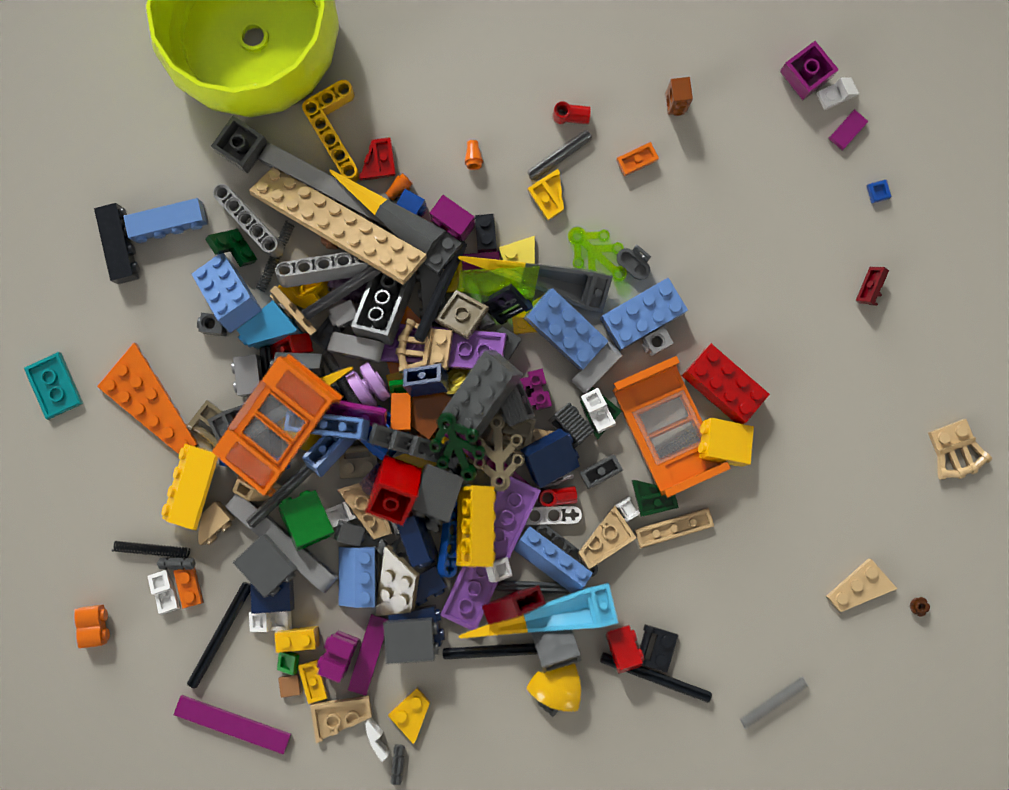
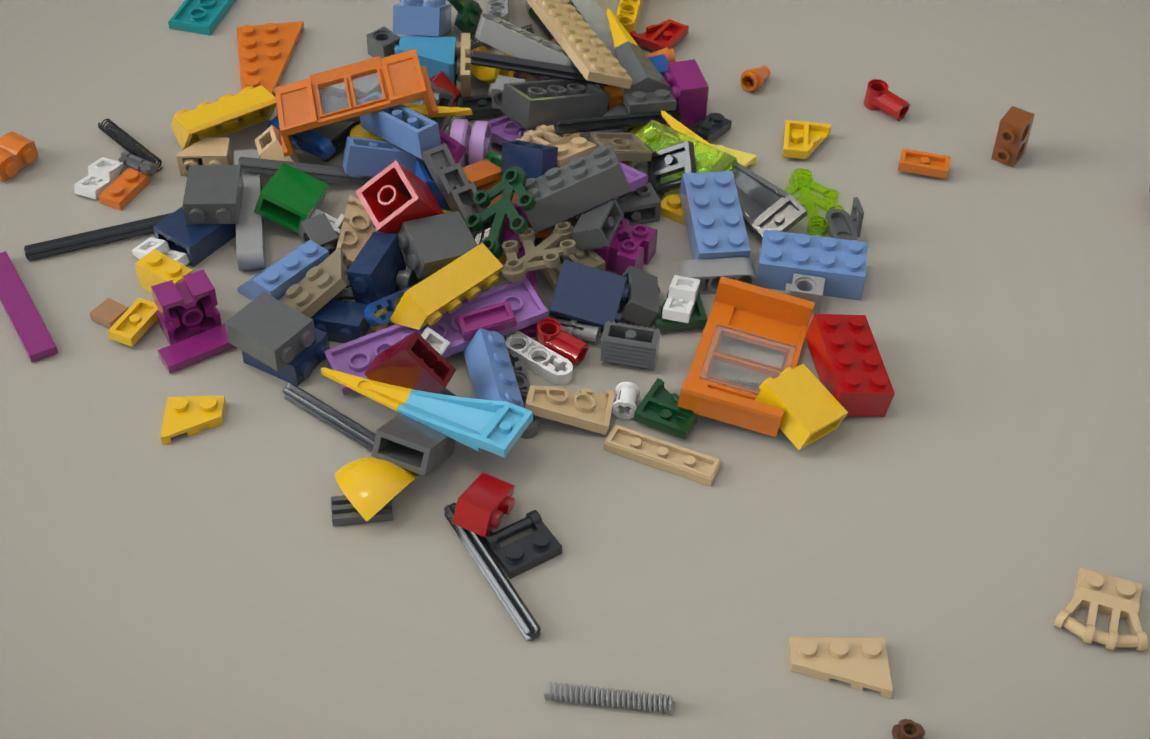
camera: 35 degrees right, 40 degrees down
green plate [277,652,300,675] -> none
tan wing [310,695,372,744] -> none
light grey beam [327,332,385,363] -> none
white slope [365,717,390,762] -> none
dark grey axle [391,744,405,785] -> none
dark grey axle [528,130,592,180] -> none
dark red plate [855,267,889,306] -> none
none -> magenta tile [456,301,517,341]

